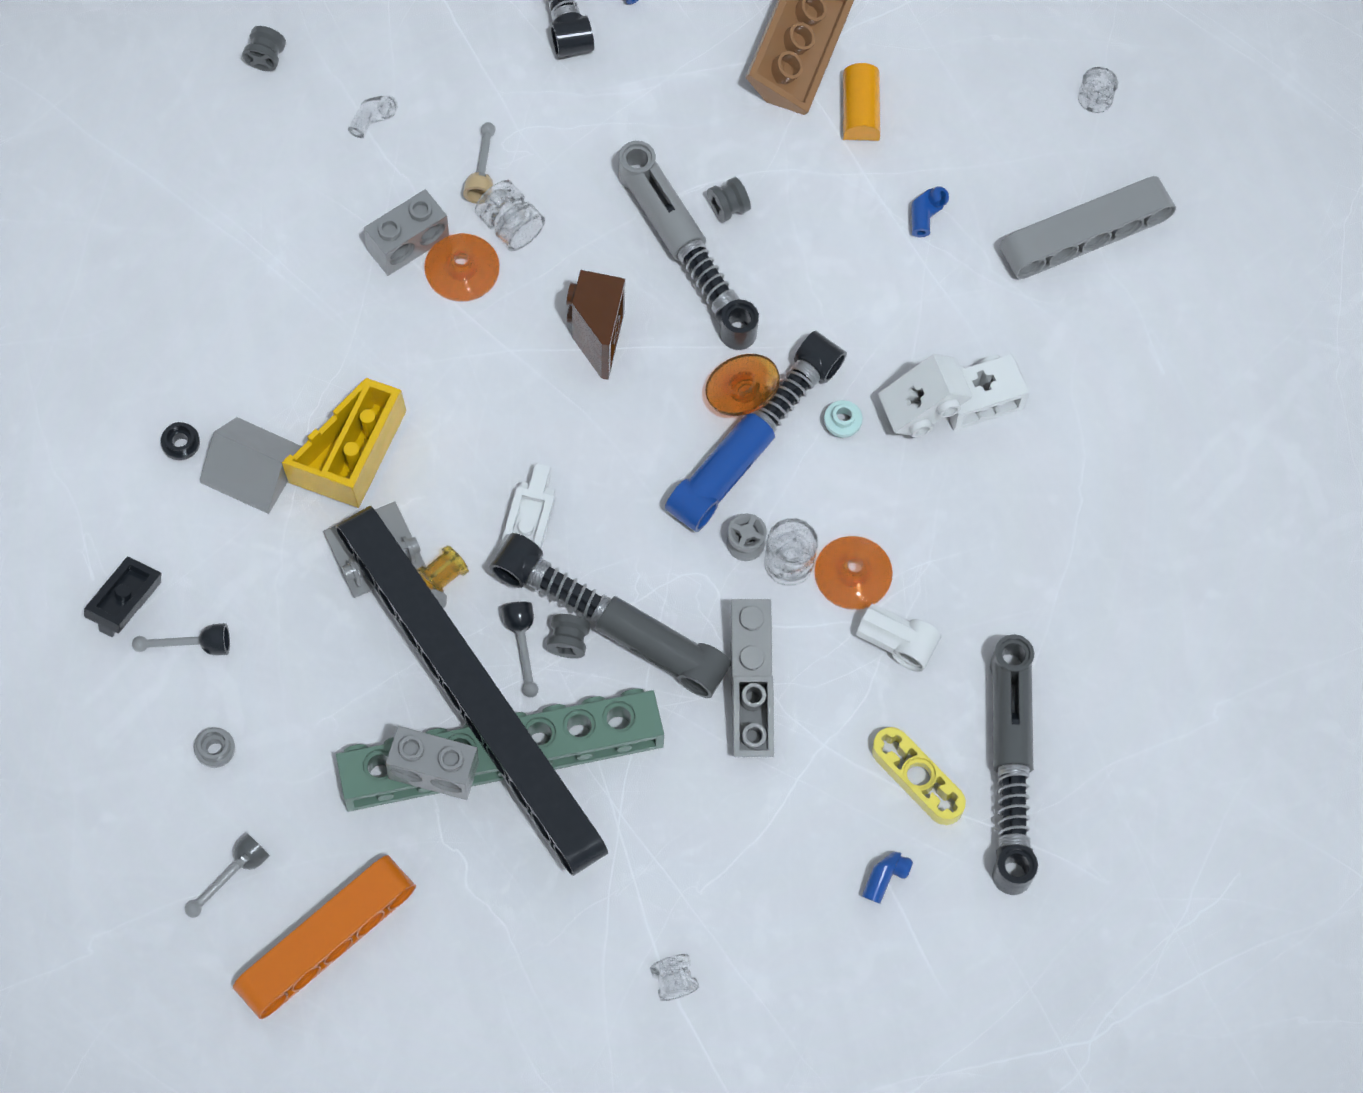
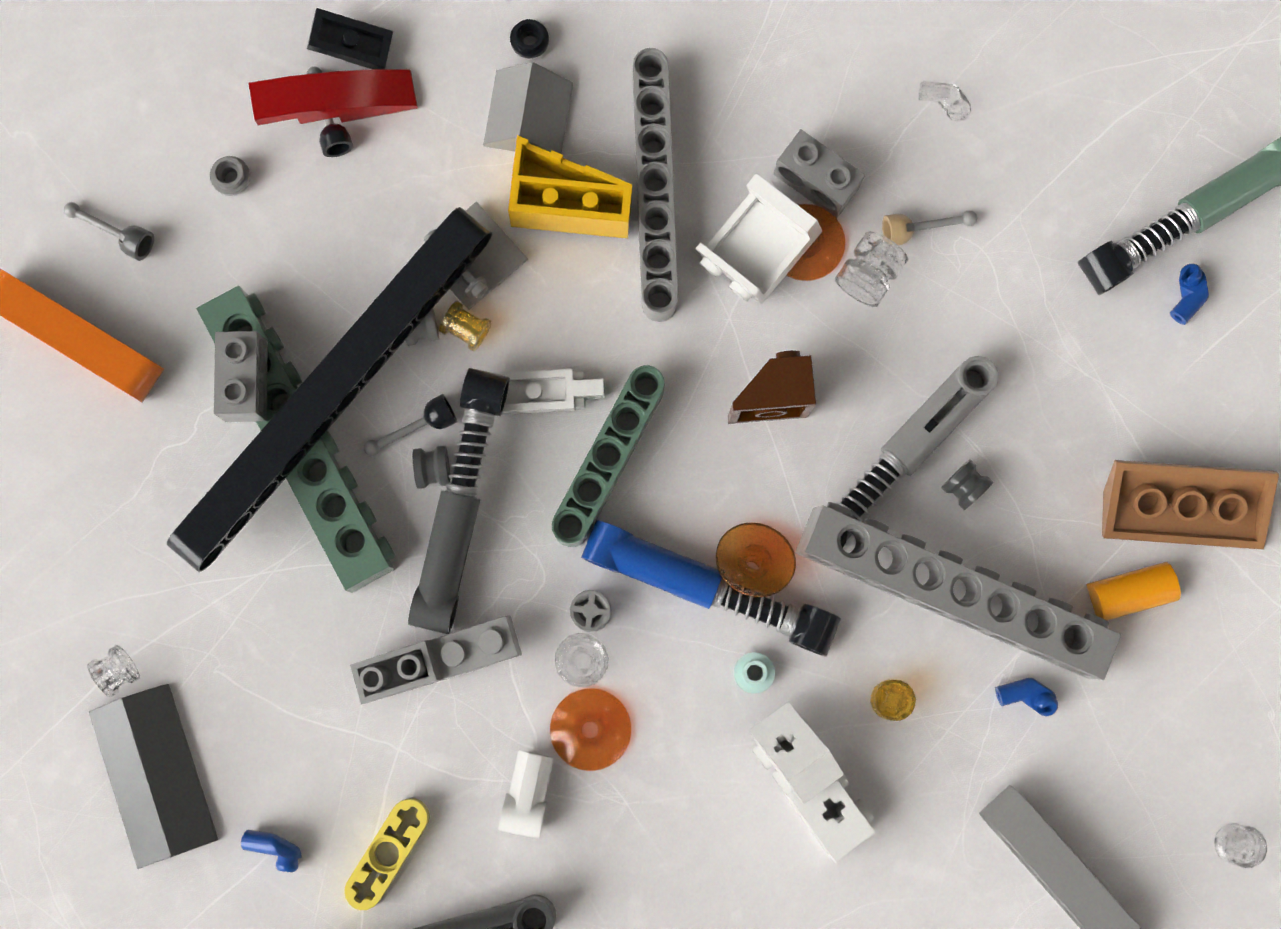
camera: 75 degrees right, 15 degrees up
none -> dark grey slope [89,684,218,869]
none -> red slope [248,69,418,126]
none -> sand green beam [552,365,665,547]
none -> light grey beam [633,48,678,322]
none -> white panel [695,173,822,305]
none -> light grey brick [795,502,1121,680]
none -> clear yellow wheel [870,680,916,721]

